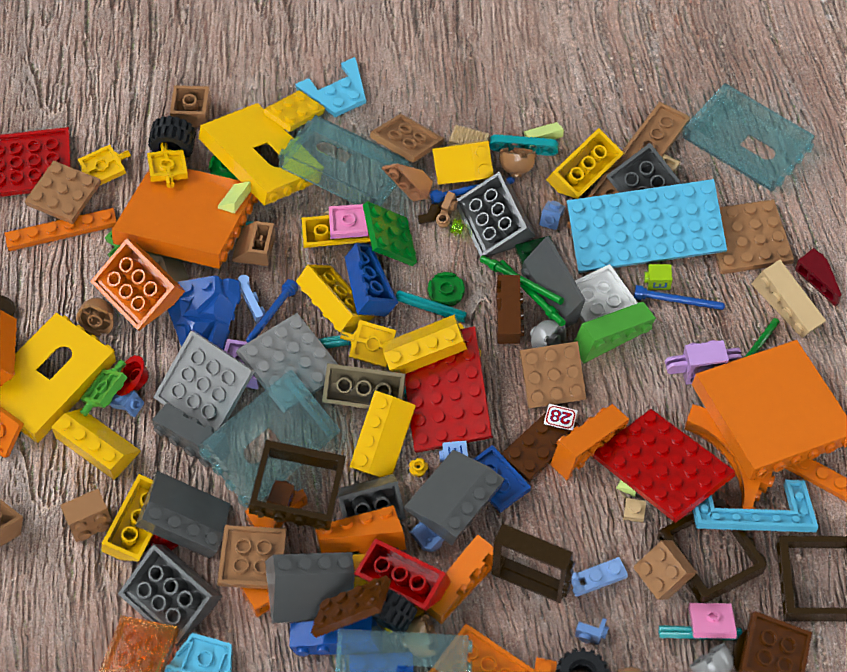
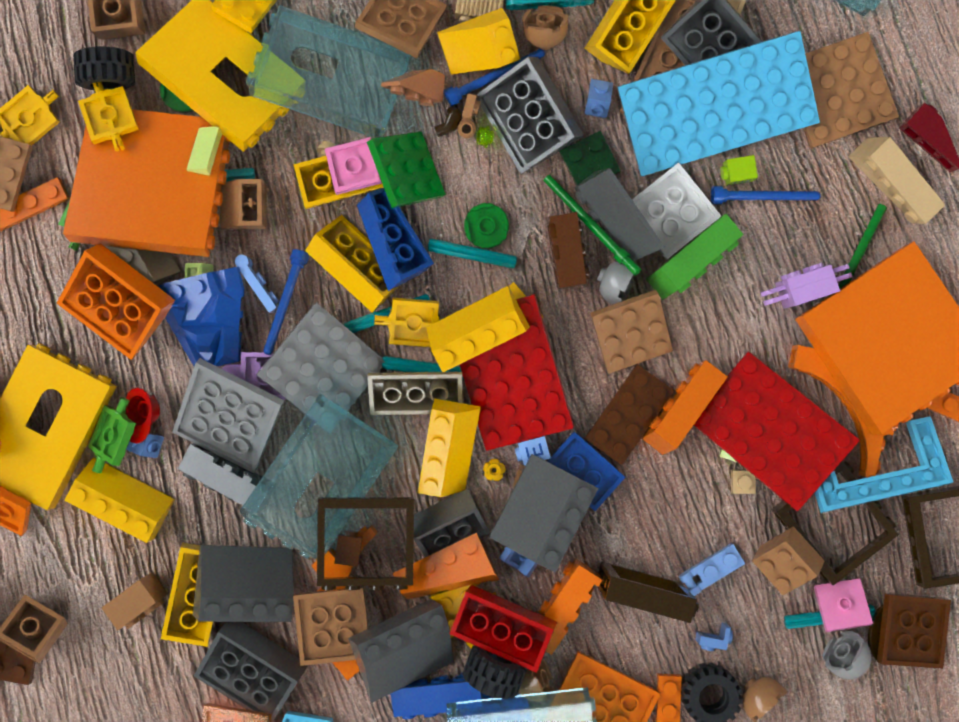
camera: 10 degrees left, 30 degrees up
medium nougat cylinder [76,298,116,336] -> none
reddish brown plate [311,575,391,638] -> none
green bar [480,255,564,305] -> none
sticker [544,404,578,431] -> none

